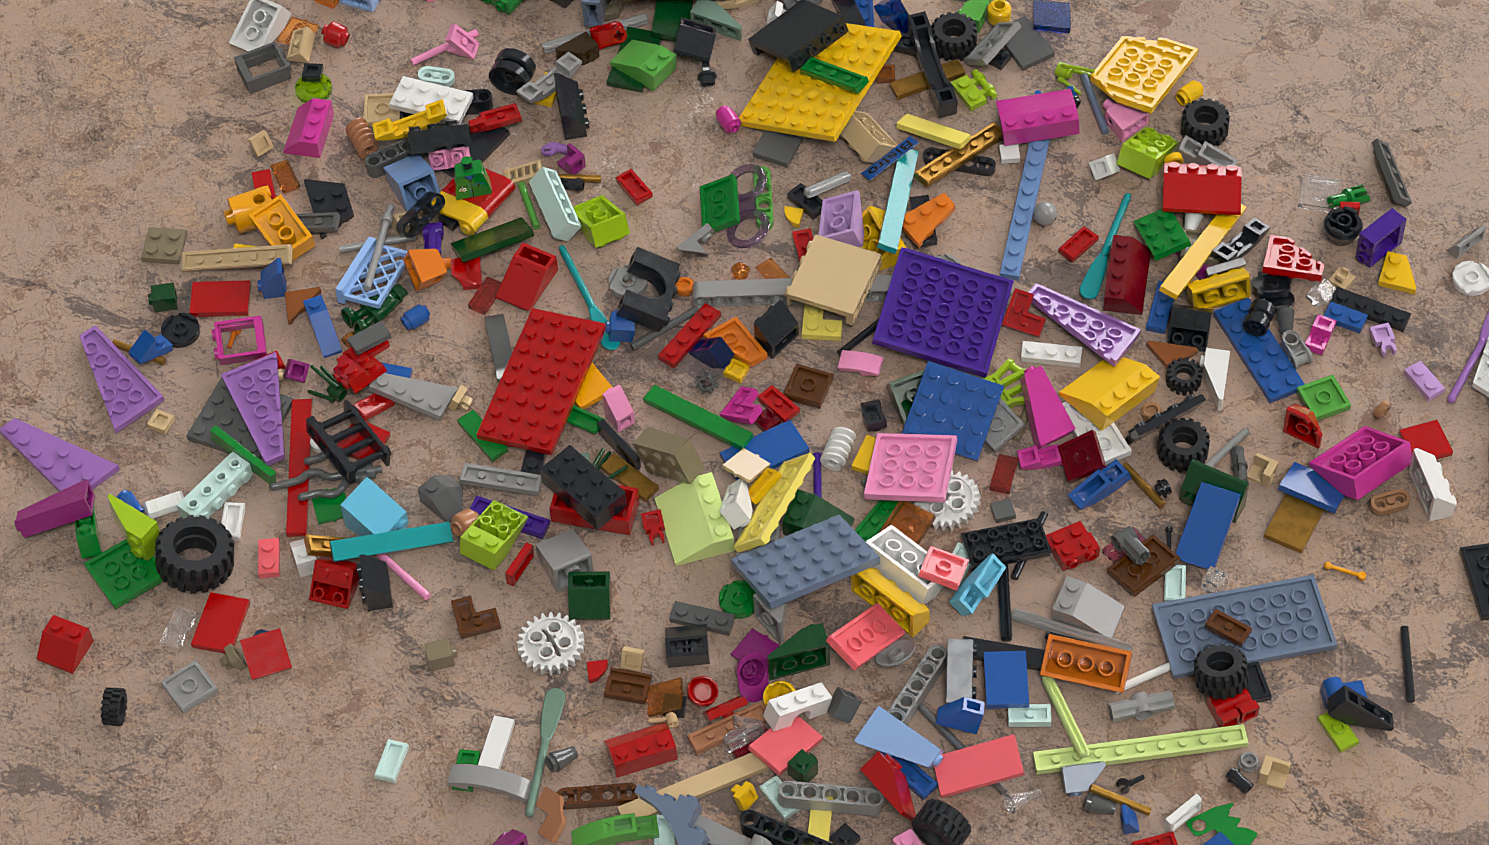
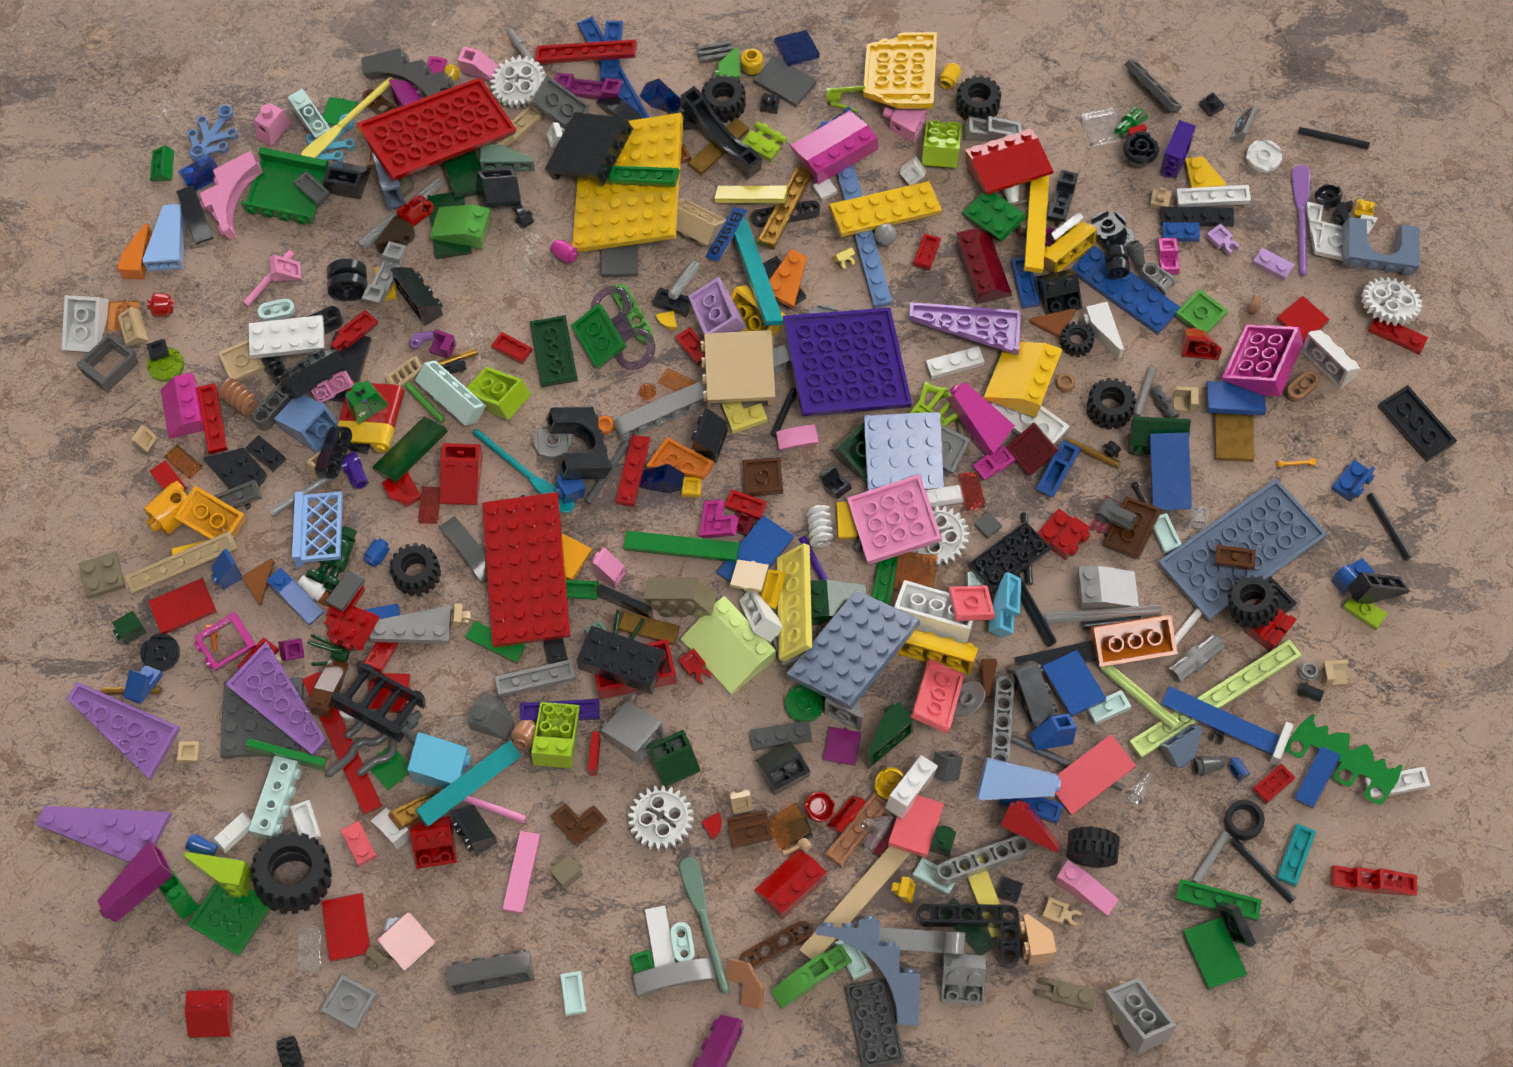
camera: 25 degrees left, 10 degrees up
light grey bar [363,204,394,291] -> none
yellow slope [372,99,447,141] -> none
orange torso [403,249,451,291] -> none
dark grey cone [545,746,578,772] -> none
light grey slope [677,223,715,256] -> none
dark grey gear [695,369,720,394] -> none
magenta piece [735,652,769,702] -> none
light grey tile [964,22,1022,66] -> none
red plate [1002,288,1046,338] -> none
teal piece [1079,193,1131,299] -> none
sand blue bar [1080,73,1109,135] -> none
pearl gold bar [1088,784,1151,816] -> none
black tile [1125,394,1206,445] -> none
yellow tile [1163,152,1184,164] -> none
plate [1262,235,1324,282] -> none
clear plate [1305,278,1336,307] -> none
none -> red plate [197,383,228,454]
none -> black plate [245,435,286,472]
none -> white cone [297,575,327,602]
none -> reddish brown slope [308,659,349,718]
none -> black tyre [389,543,441,596]
none -> dark grey slope [446,950,535,995]
none -> bright pink tile [503,831,541,914]
none -> dark green tile [530,315,578,388]
none -> light aqua plate [670,922,695,962]
none -> yellow plate [829,181,942,237]
none -> light yellow tile [832,247,855,269]
none -> white tile [925,485,964,508]
none -> reddish brown slope [980,659,997,703]
none -> blue tile [1161,686,1279,755]
none -> white plate [1176,185,1251,207]
none -> black tile [1199,93,1225,117]
none -> blue bracket [1331,460,1375,502]

